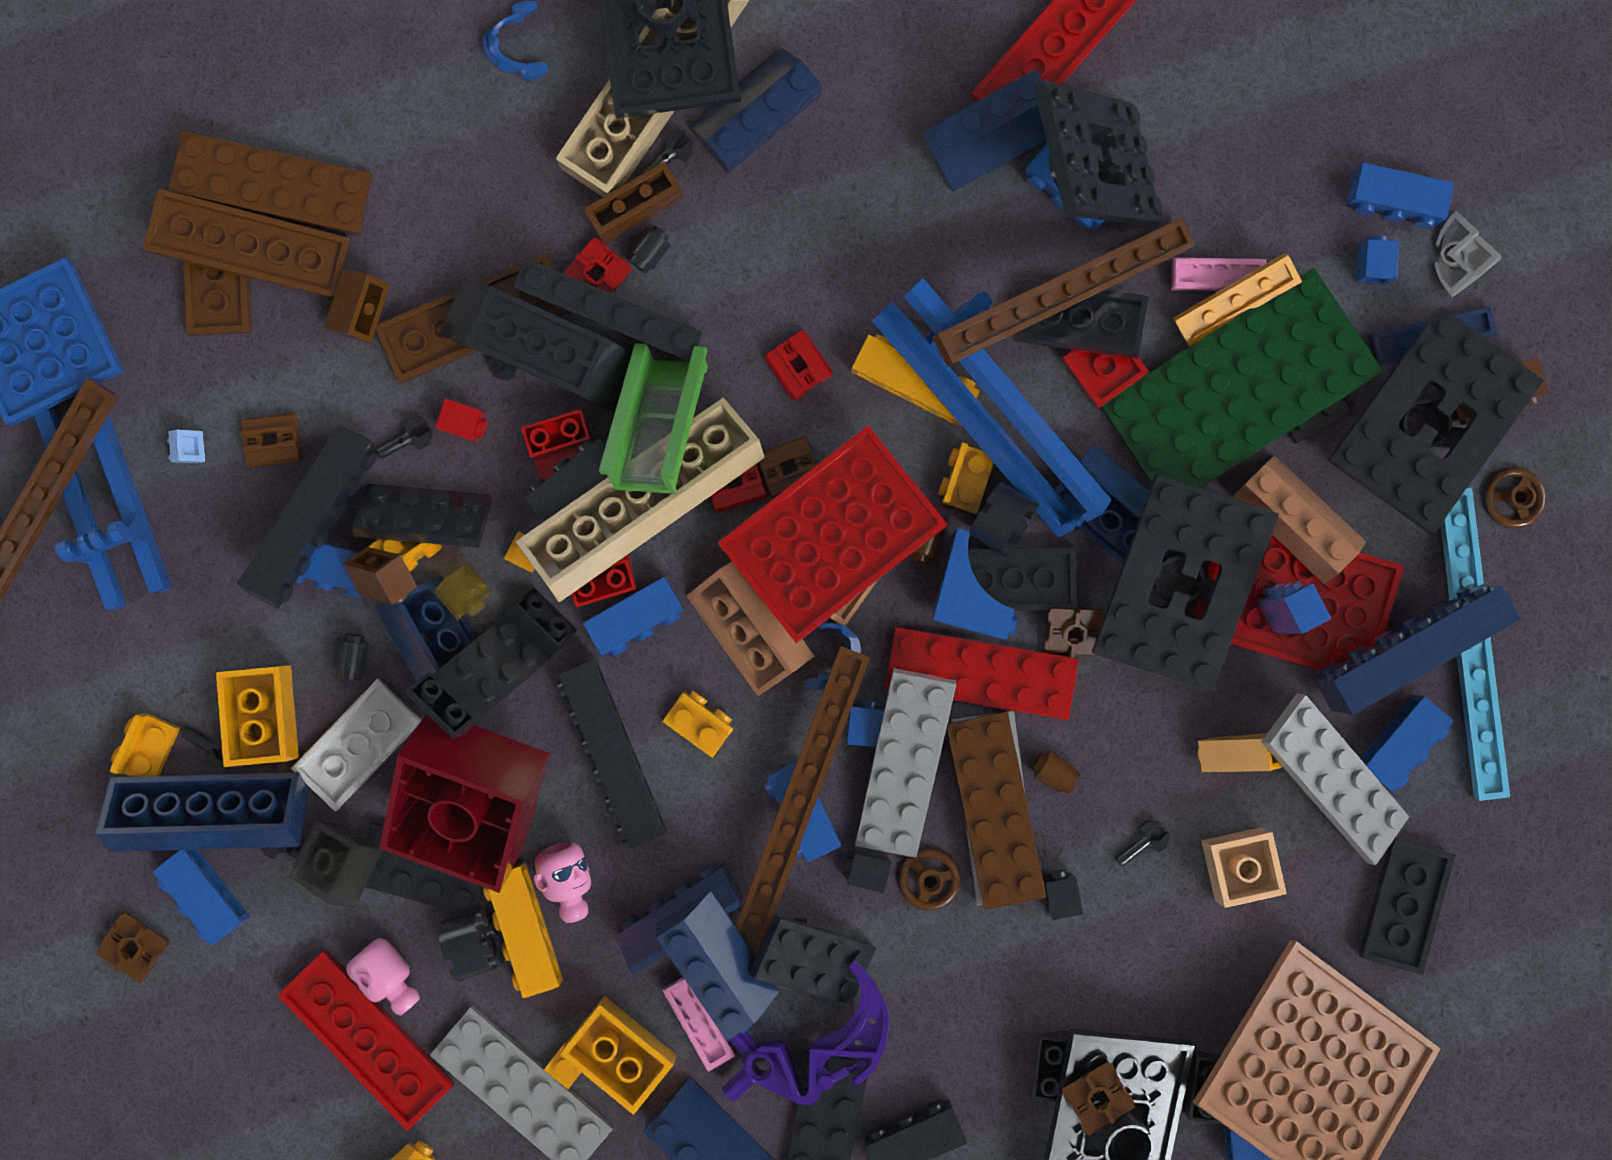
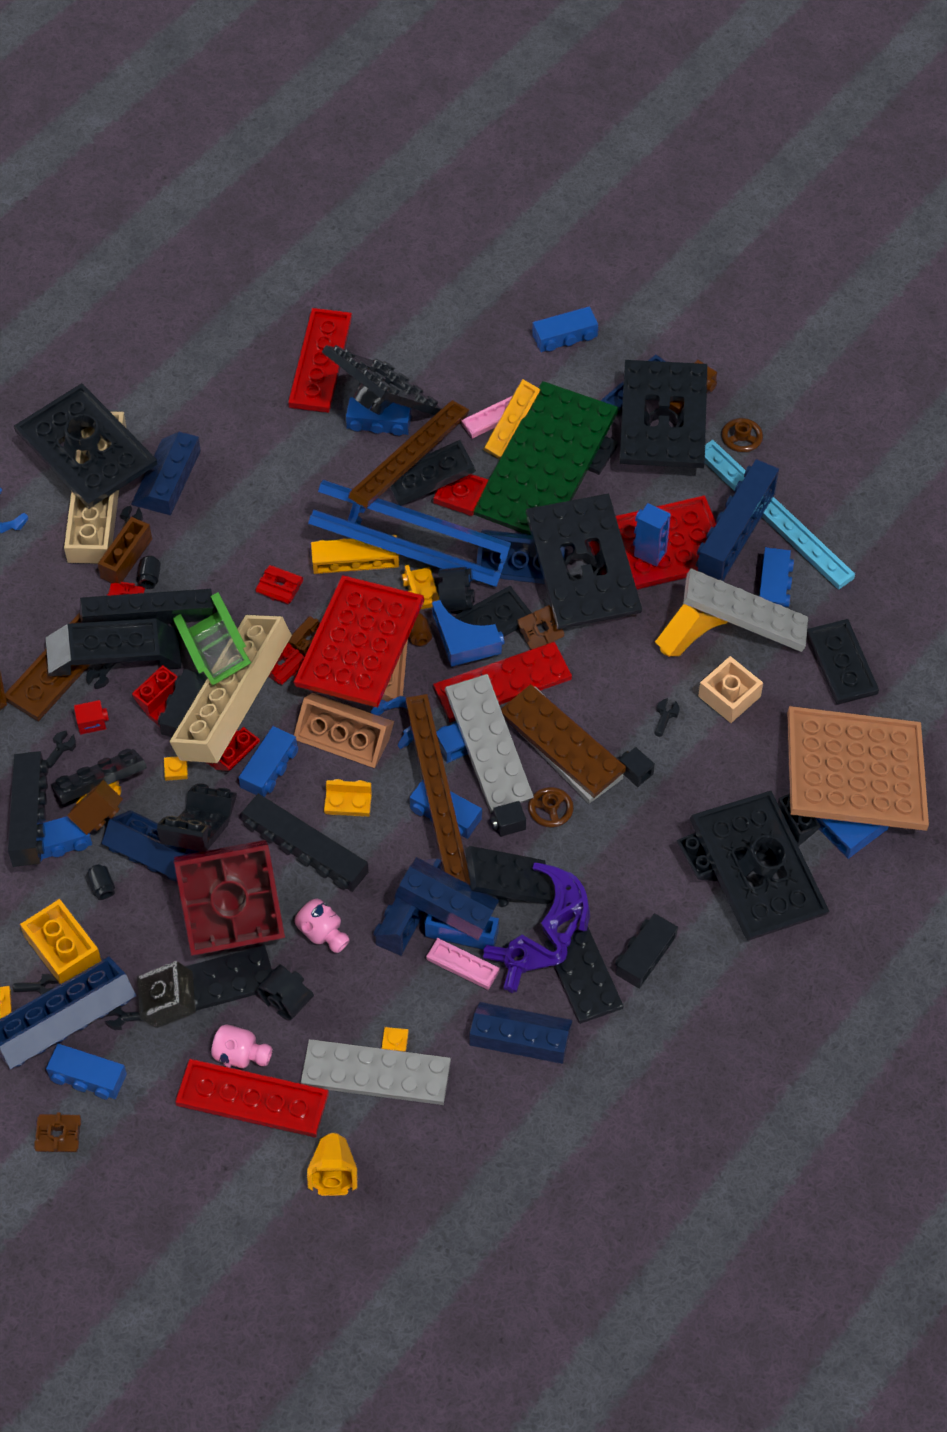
camera: 30 degrees left, 30 degrees down
white tile [291,678,422,811] -> none
clear yellow brick [434,564,491,620] -> none
light orange brick [483,862,563,998] -> none
light orange brick [560,996,677,1115] -> none
dark blue slope [923,69,1047,192] -> none
reddish brown brick [1031,750,1080,794] -> none
reddish brown piece [1061,1061,1135,1136] -> none
nougat slope [1233,455,1366,584] -> none
blue brick [1356,236,1399,285] -> none
light grey brick [1435,211,1501,297] -> none

